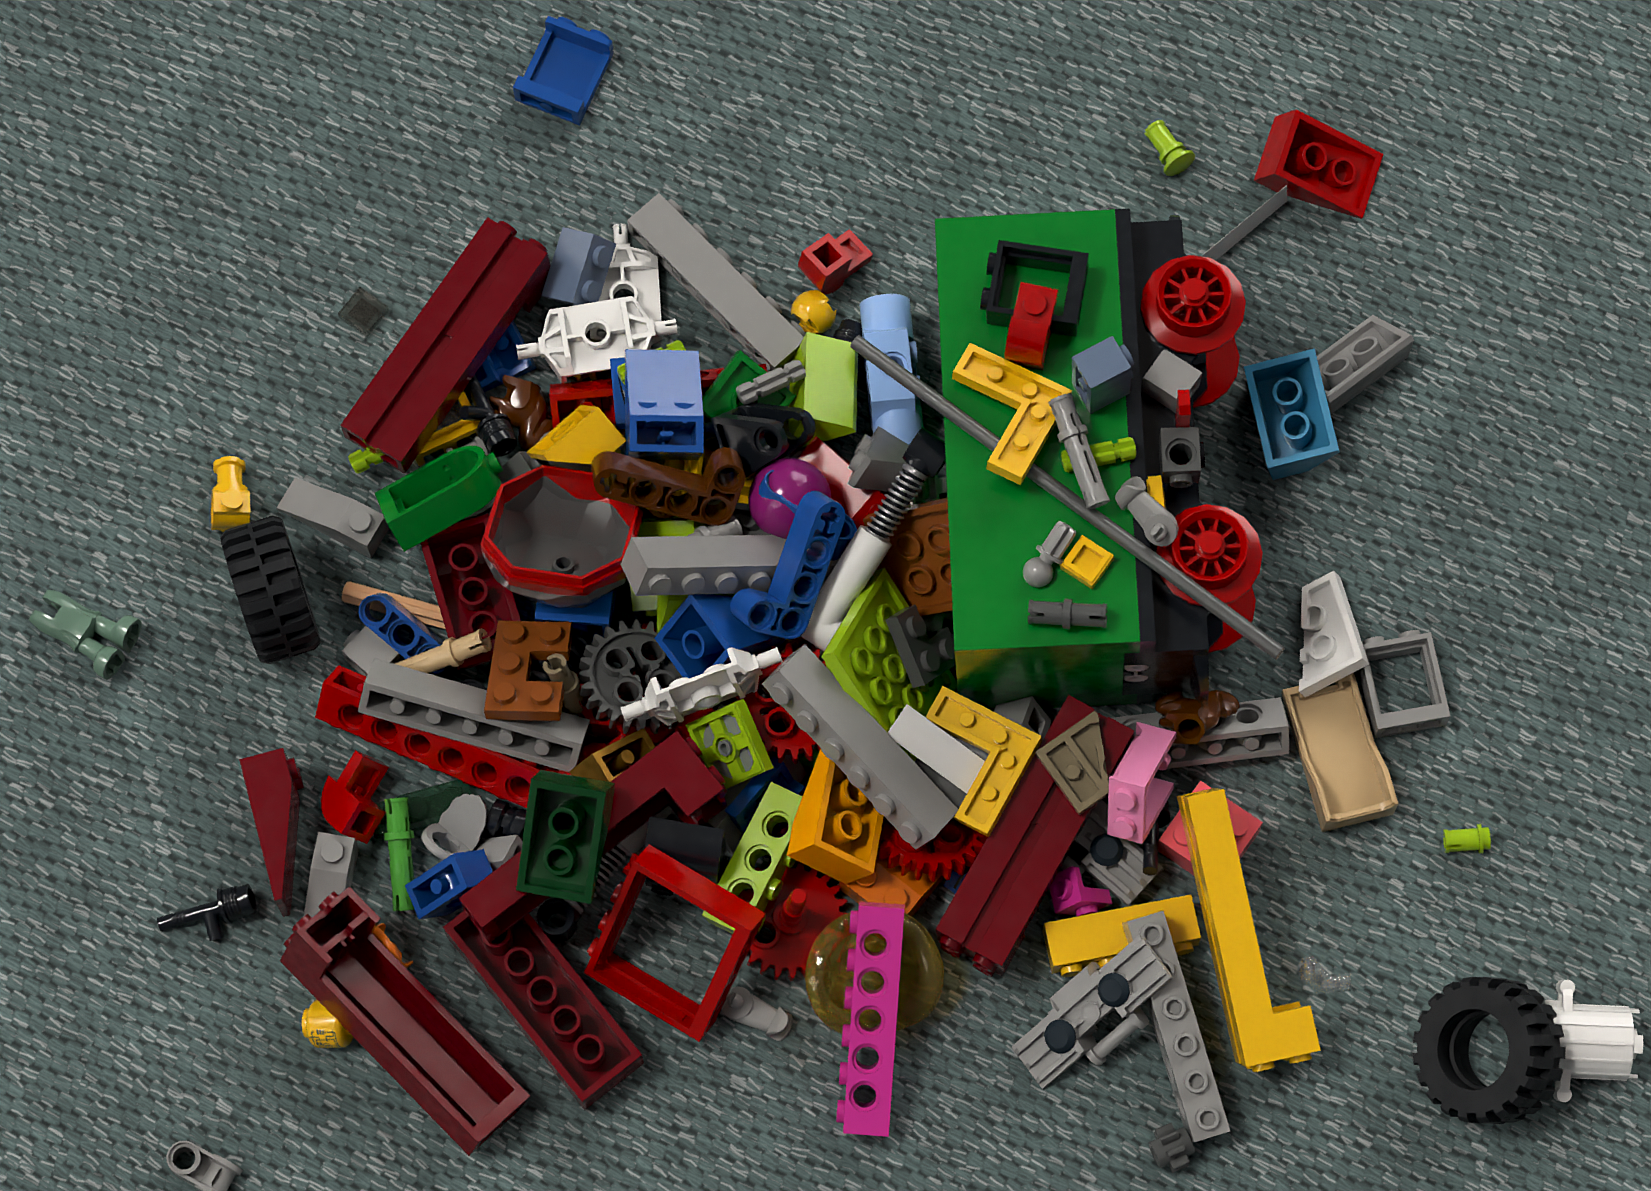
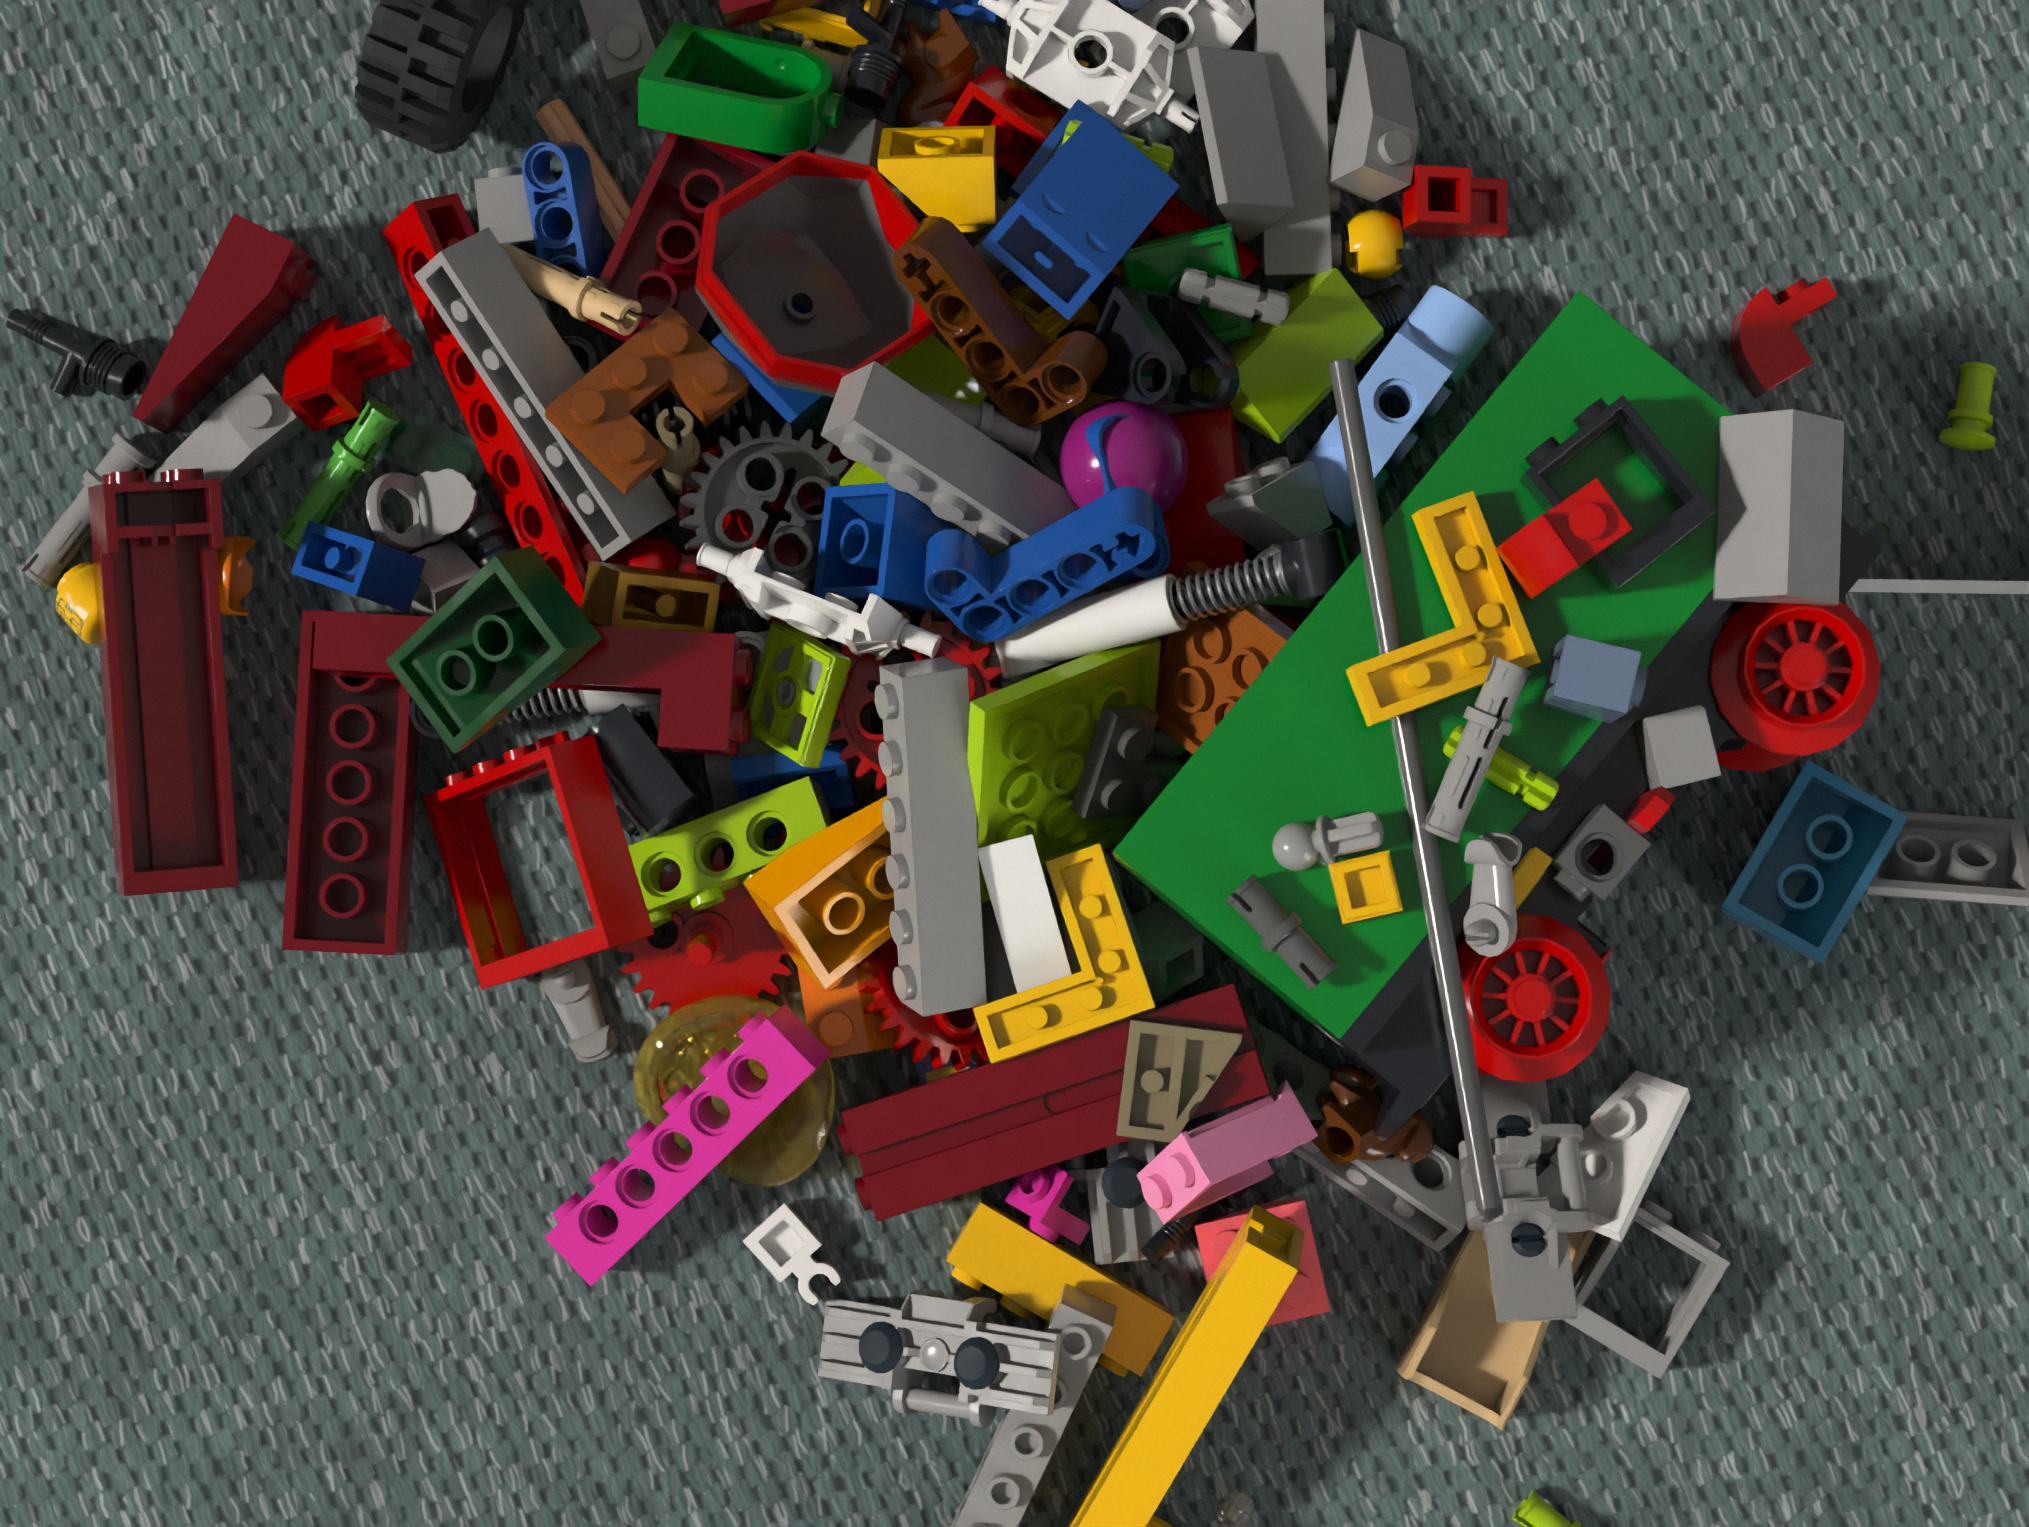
camera: 45 degrees right, 15 degrees up
none -> light grey pin [20,432,158,590]
none -> white plate [743,1202,842,1305]
none -> light grey slope [1187,46,1295,243]
none -> light grey slope [1327,28,1419,203]
none -> light grey piece [1458,1074,1596,1323]
none -> light grey slope [1713,409,1844,606]
none -> red brick [1730,277,1838,399]

